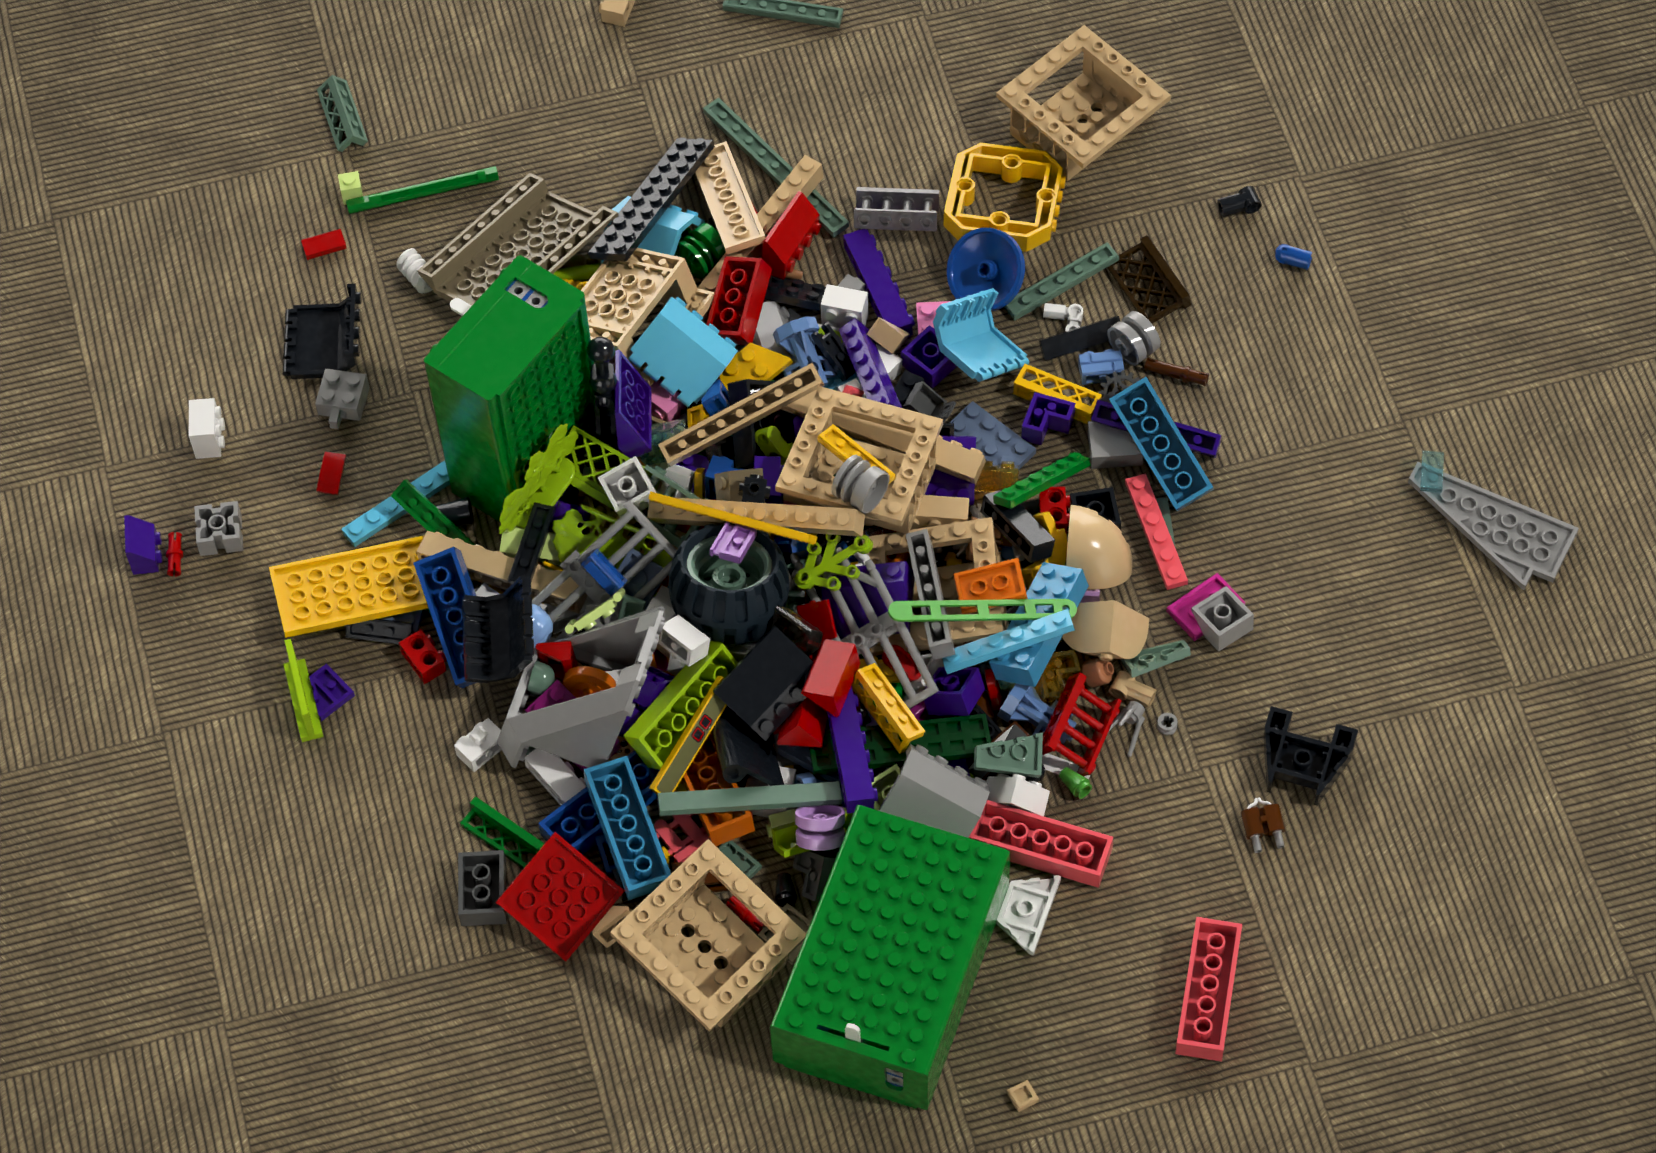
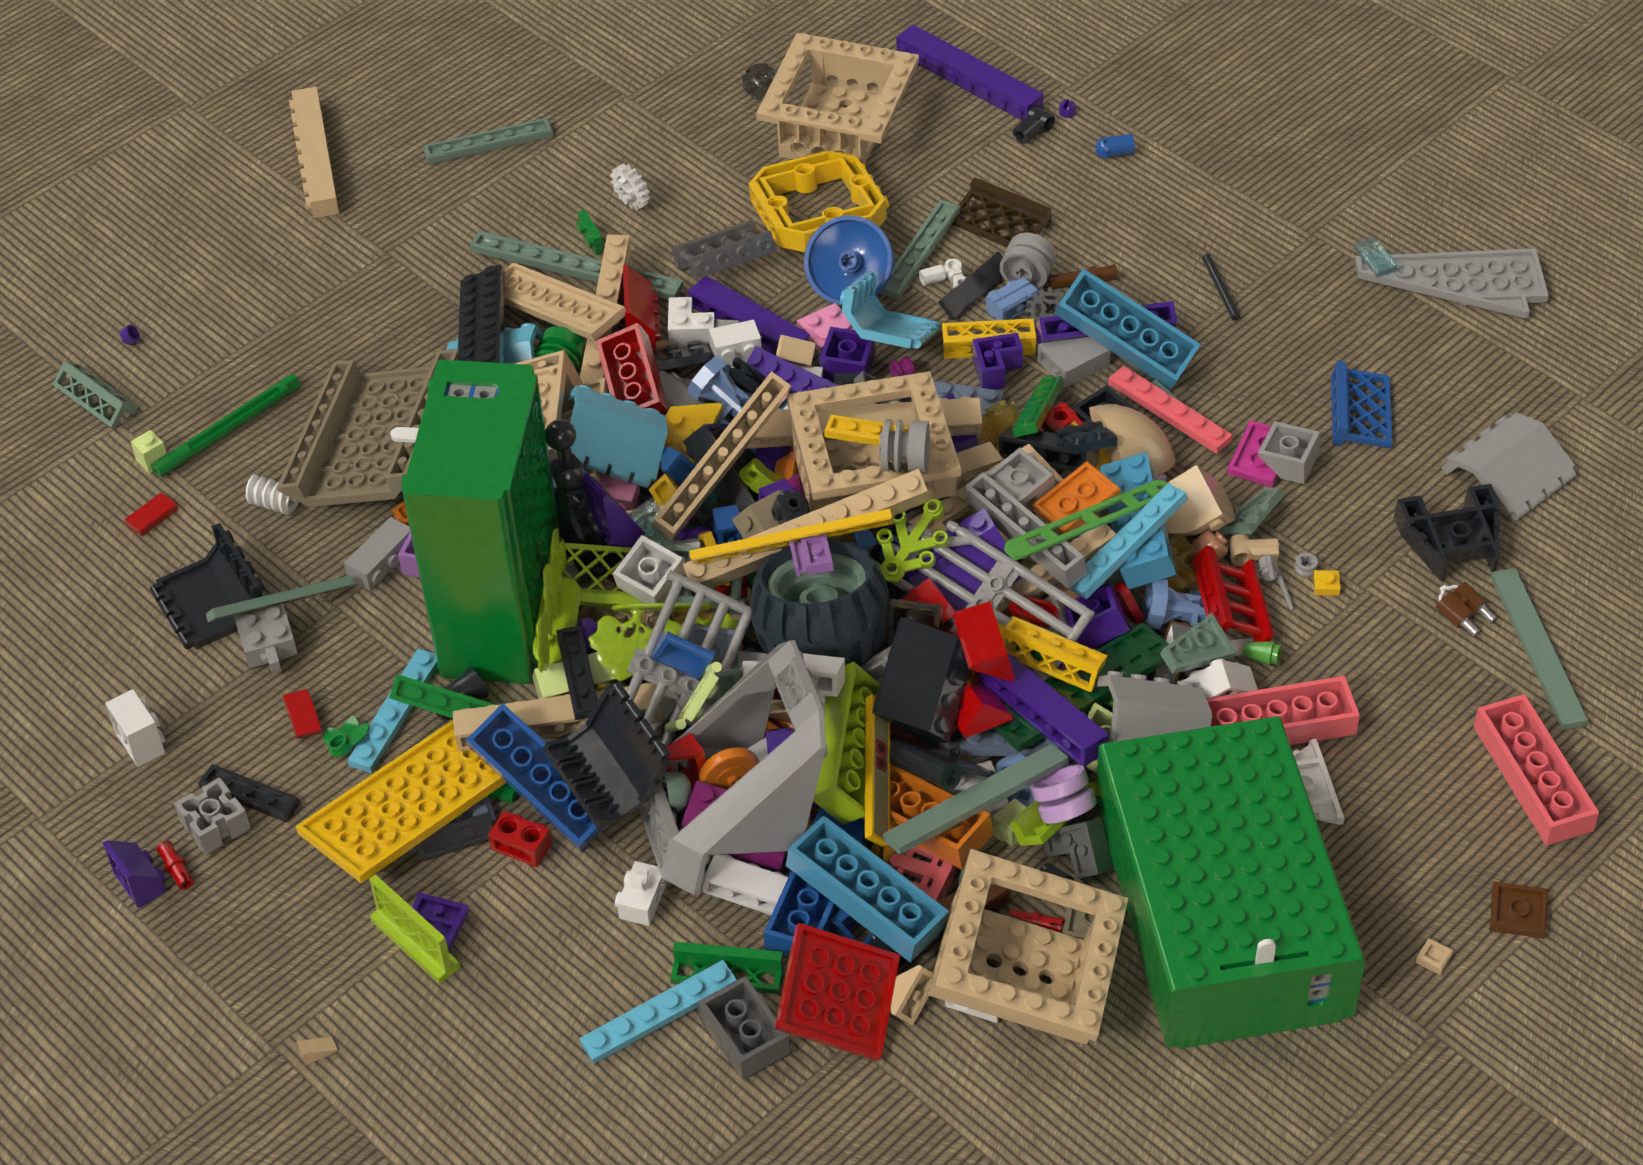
camera: 30 degrees left, 10 degrees down
none -> dark purple hinge [120,325,140,345]
none -> black tile [198,764,301,822]
none -> sand green tile [206,575,354,622]
none -> tan piece [296,1037,338,1065]
none -> green plate [323,716,370,757]
none -> green plate [576,210,604,255]
none -> medium azure plate [579,960,737,1064]
none -> white gear [610,163,650,210]
none -> white brick [668,297,715,348]
none -> clear smoke plate [742,63,779,100]
none -> magenta wheel [889,356,915,377]
none -> dark purple brick [896,24,1043,121]
none -> light grey plate [987,448,1055,505]
none -> black plate [1055,420,1118,454]
none -> dark purple hinge [1059,99,1076,118]
none -> black bar [1202,253,1240,321]
none -> yellow plate [1313,570,1340,596]
none -> blue fence [1331,361,1392,448]
none -> light grey hinge [1441,413,1576,520]
none -> reddish brown tile [1489,881,1548,939]
none -> sand green tile [1491,568,1588,730]

